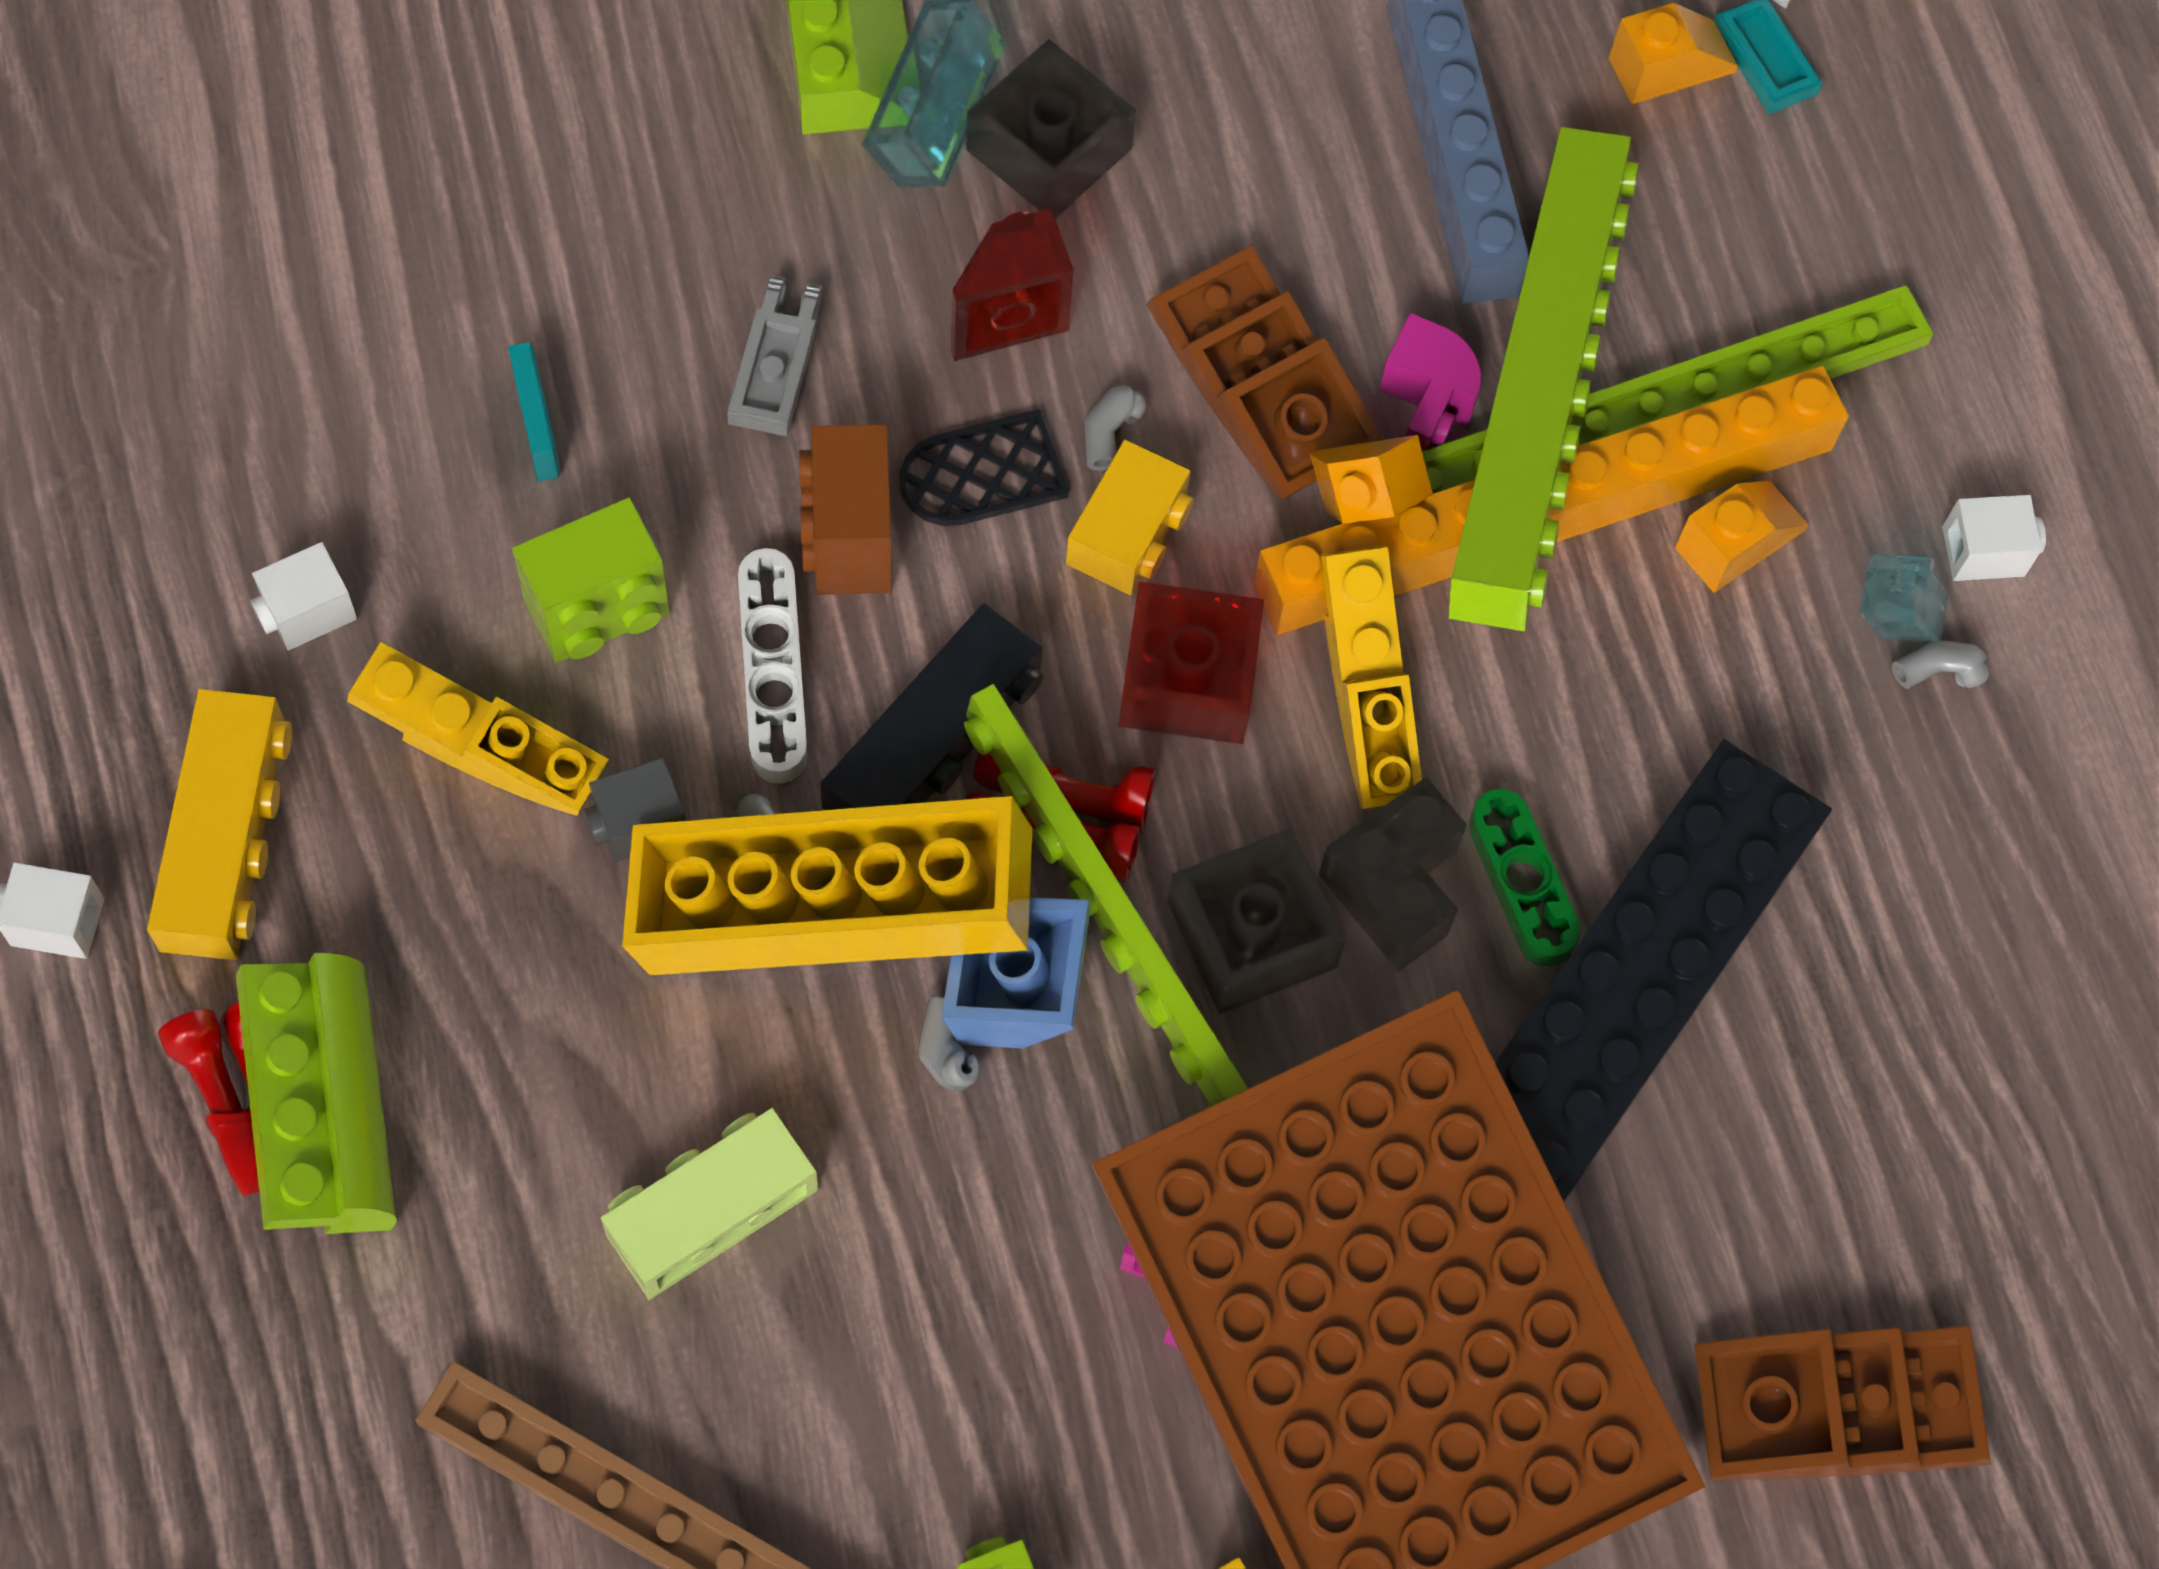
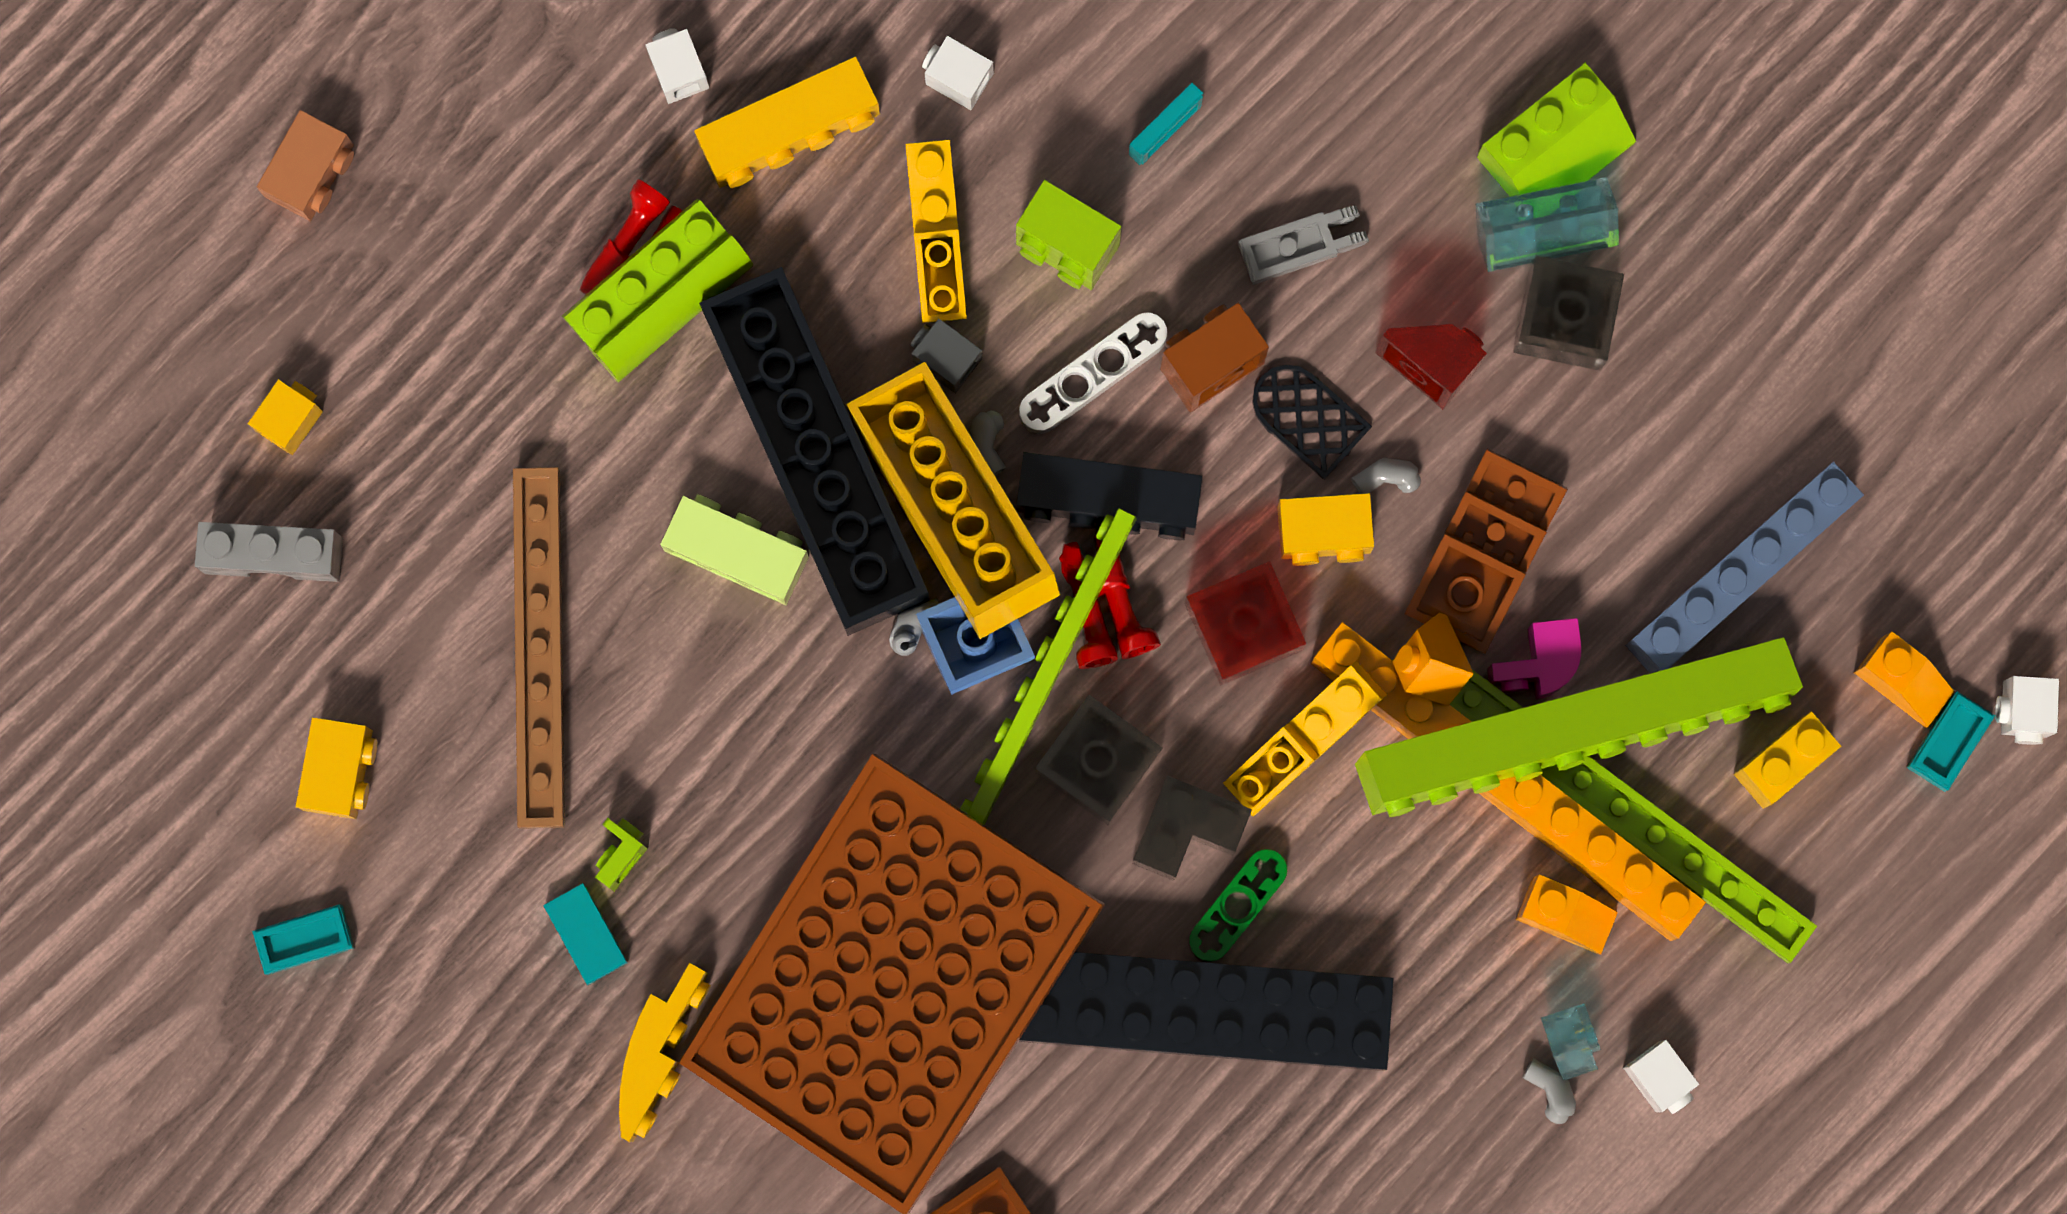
camera: 65 degrees right, 15 degrees up
none -> black brick [699,267,930,636]
none -> yellow brick [1734,711,1841,809]

